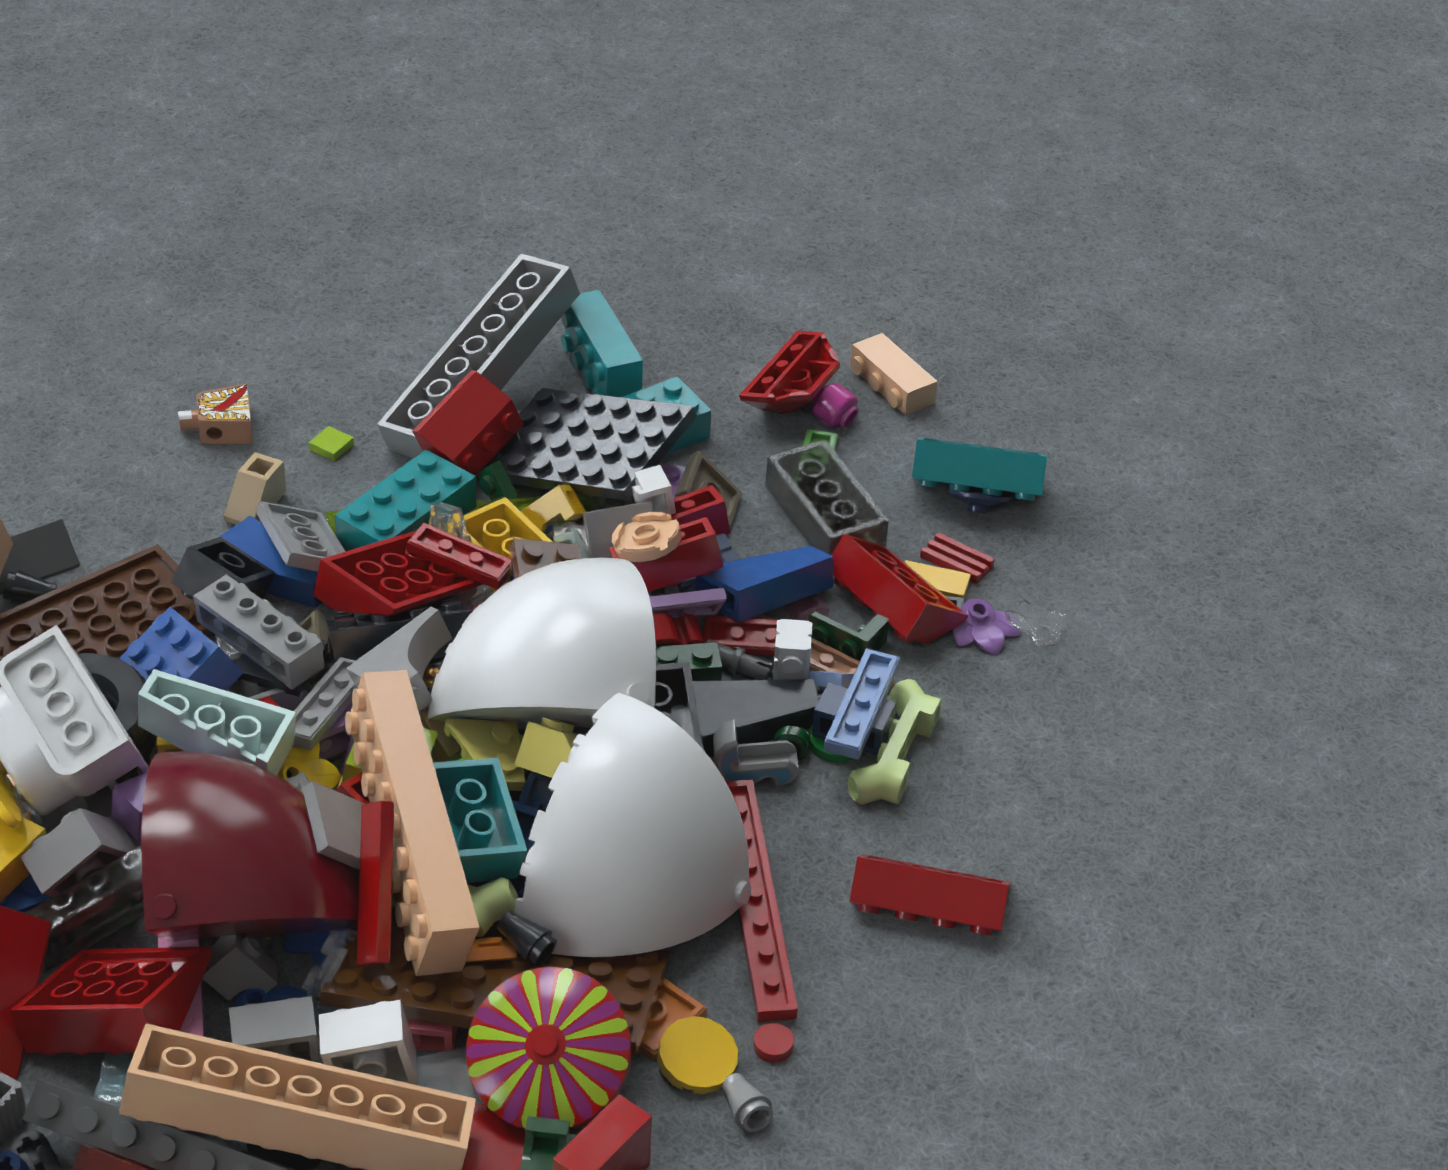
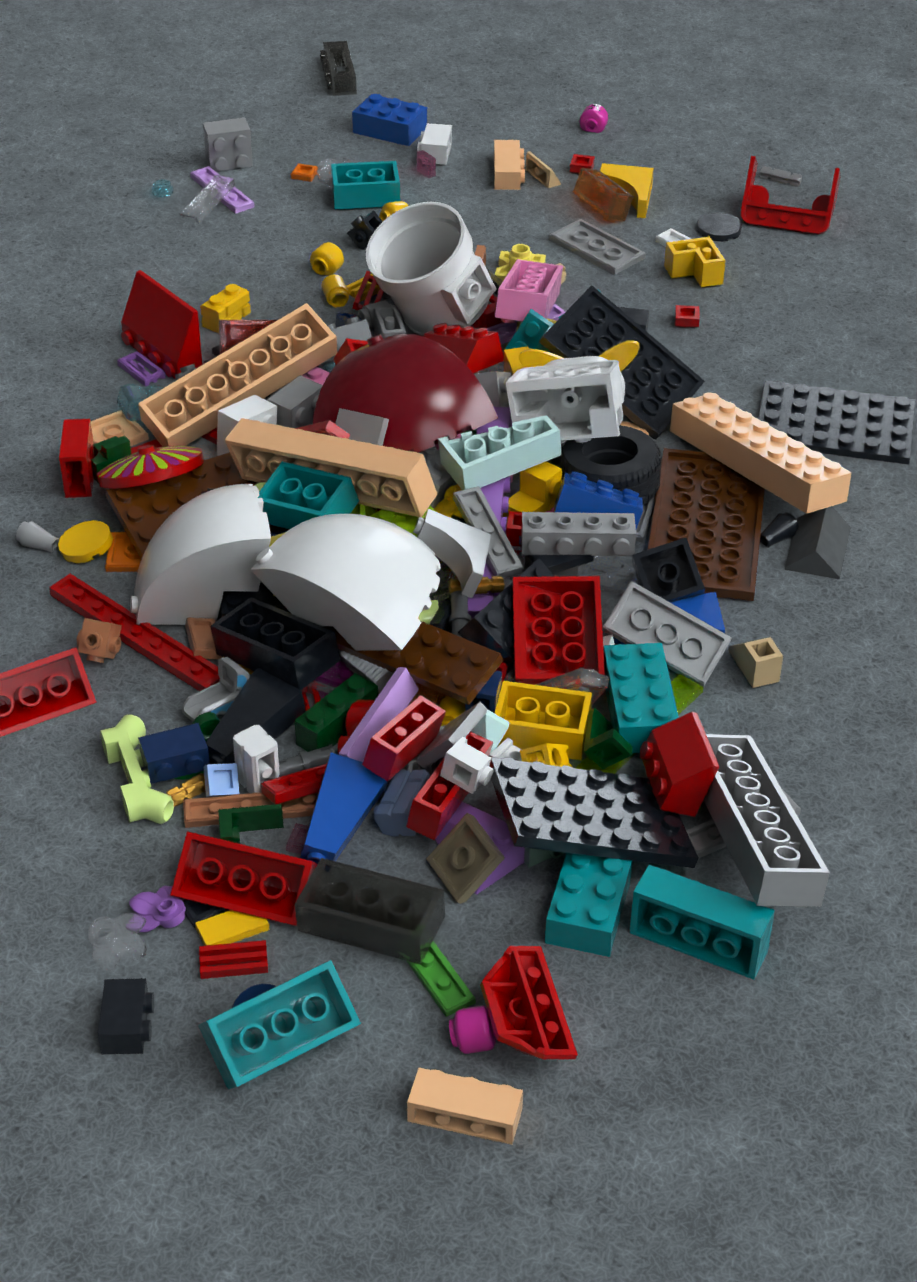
camera: 140 degrees right, 0 degrees up
torso [178,384,253,444] -> none
lime tile [308,426,354,462] -> none
red tile [406,523,512,590] -> none
light nougat tile [612,512,681,562] -> none
red tile [753,1023,794,1063] -> none
medium blue tile [824,649,900,760] -> none
none -> nougat brick [77,618,122,663]
none -> black brick [98,978,154,1055]

